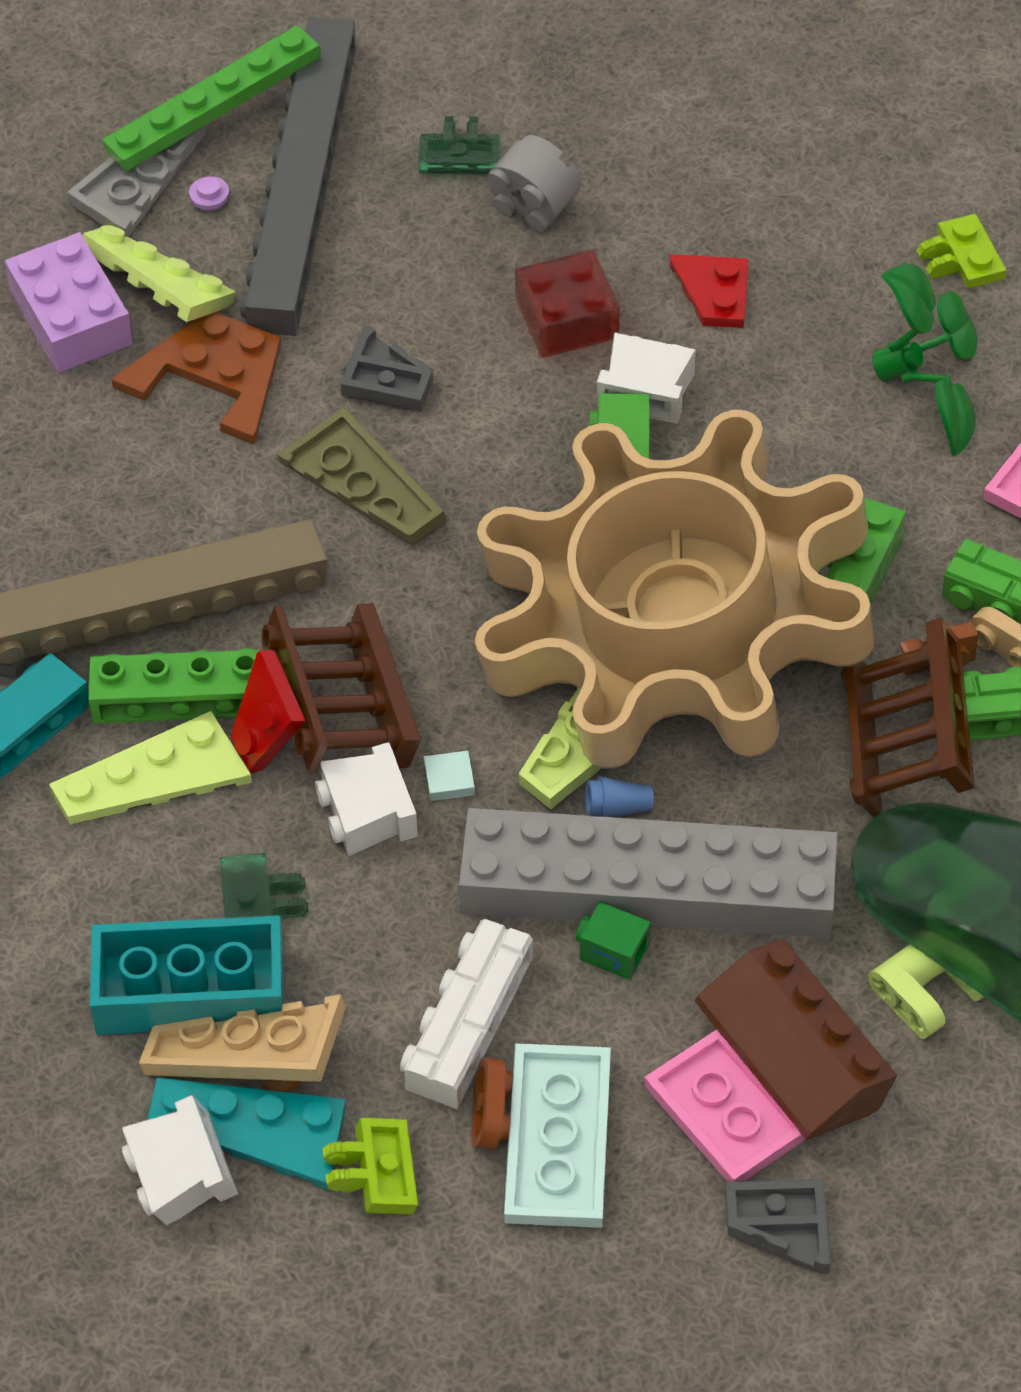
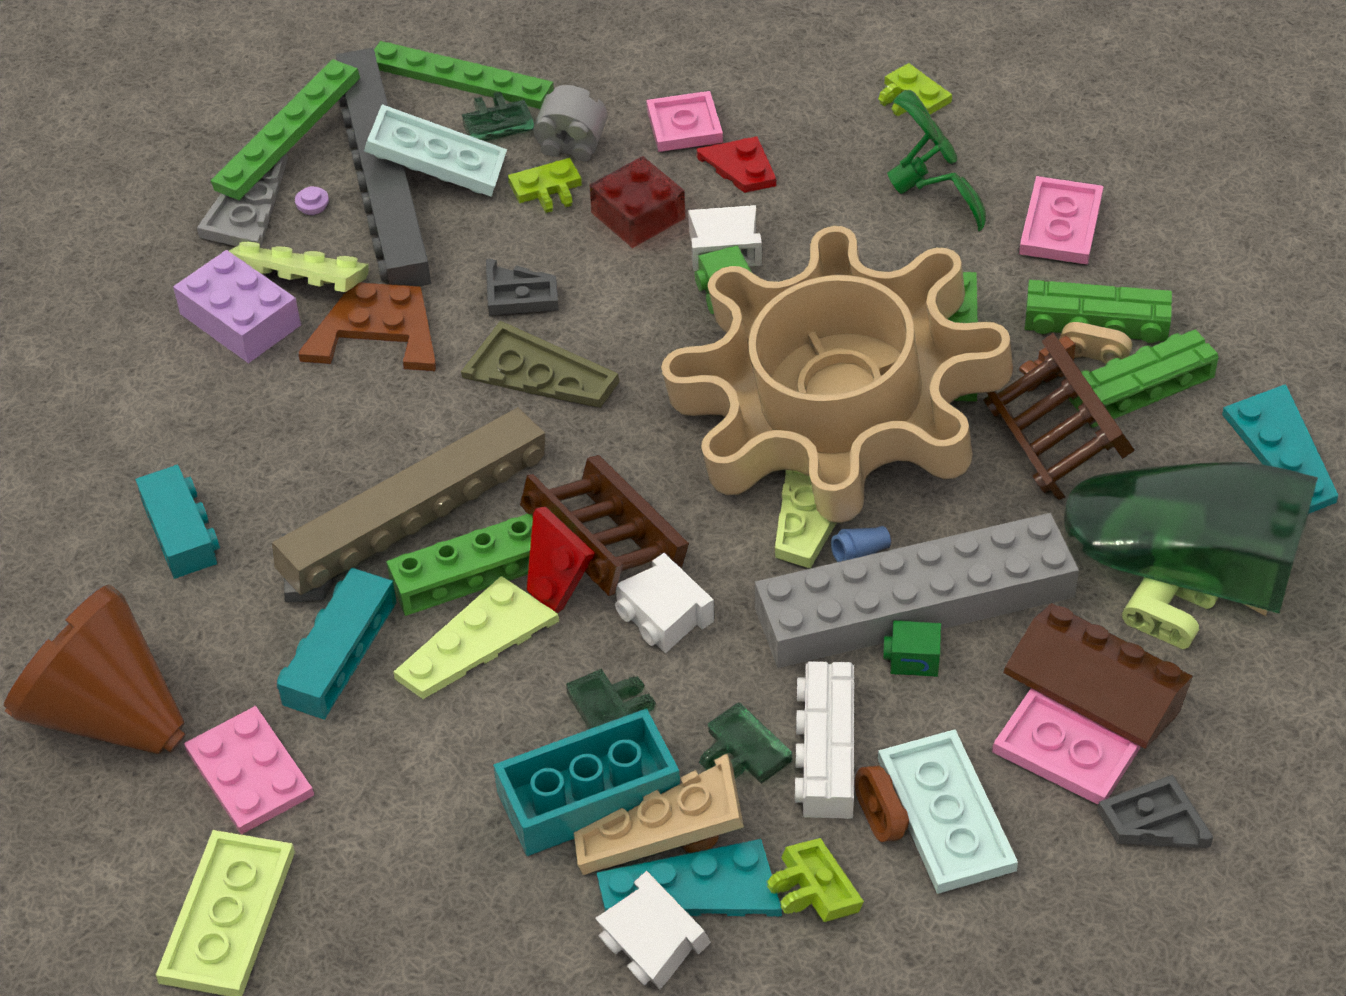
camera: 20 degrees left, 5 degrees down
light aqua tile [424,751,475,801] -> none
none -> light aqua plate [364,105,507,197]
none -> bright green plate [374,41,554,109]
none -> lime hinge [508,158,582,213]
none -> bright pink plate [646,91,723,152]
none -> clear green hinge [699,702,792,784]

